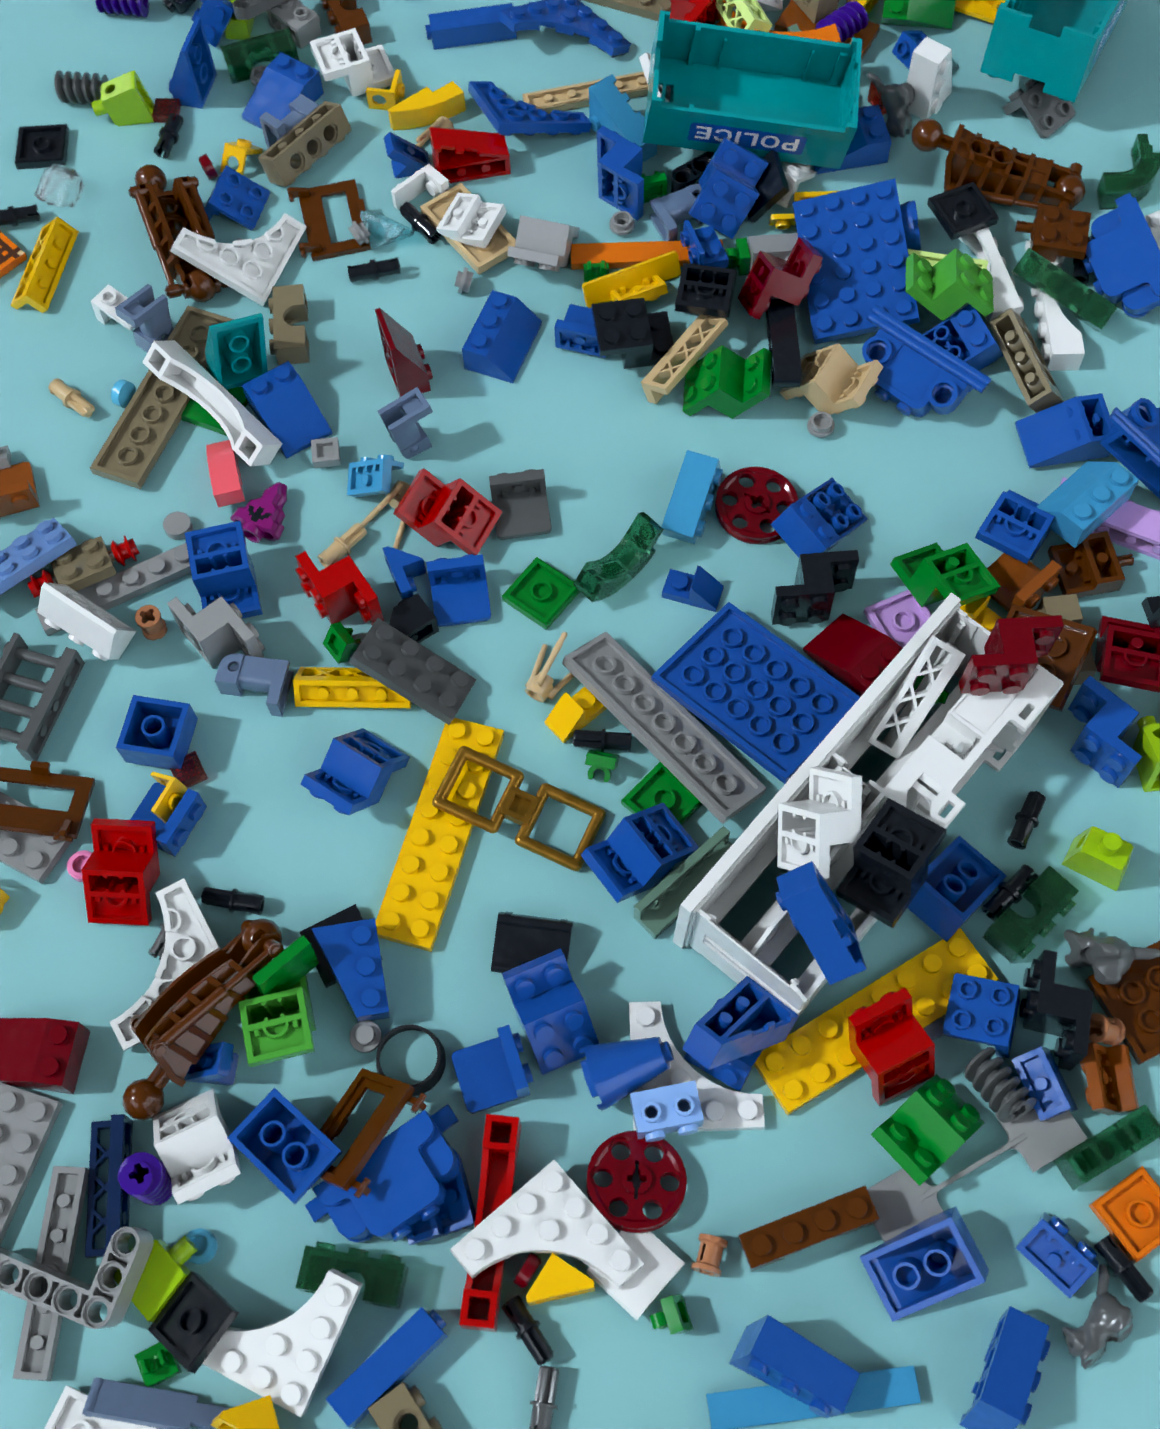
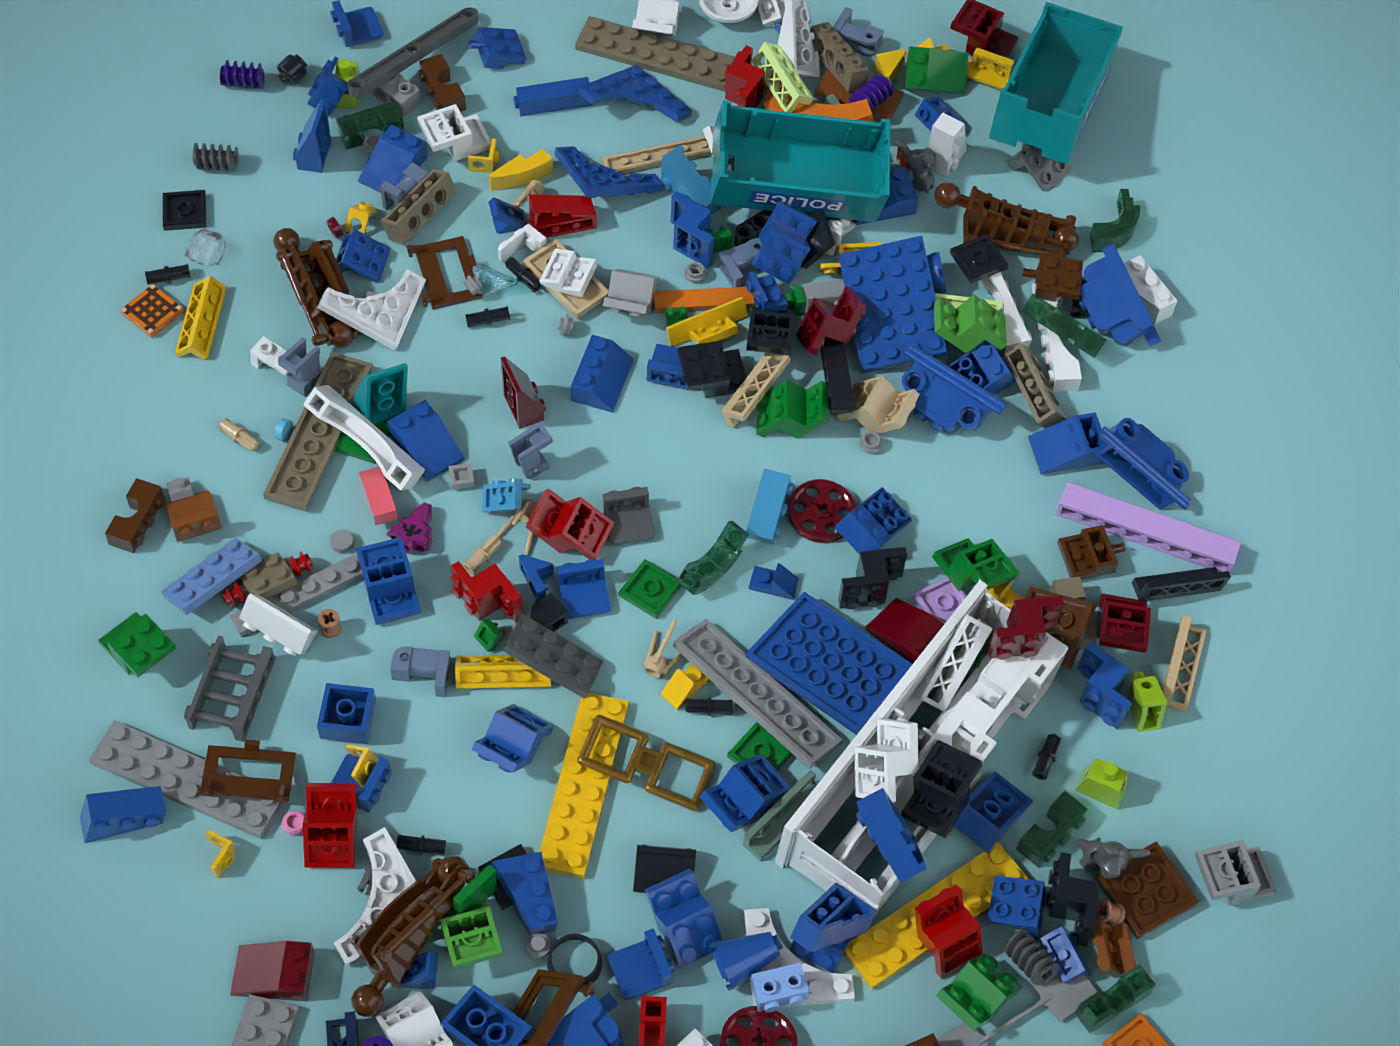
camera: 10 degrees left, 5 degrees down
lime torso [92,70,155,126] -> none
clear red tile [152,98,181,123] -> none
black pin [154,113,184,159] -> none
light grey bracket [167,596,265,669] -> none
clear red tile [170,751,208,788] -> none
dark tan arch [268,284,310,365] -> none
green tile [585,749,620,782] -> none
blue bracket [975,490,1055,564] -> none
black pin [982,864,1038,921] -> none
dark orange bracket [987,553,1062,612] -> none
dark azure slope [1037,461,1139,548] -> none

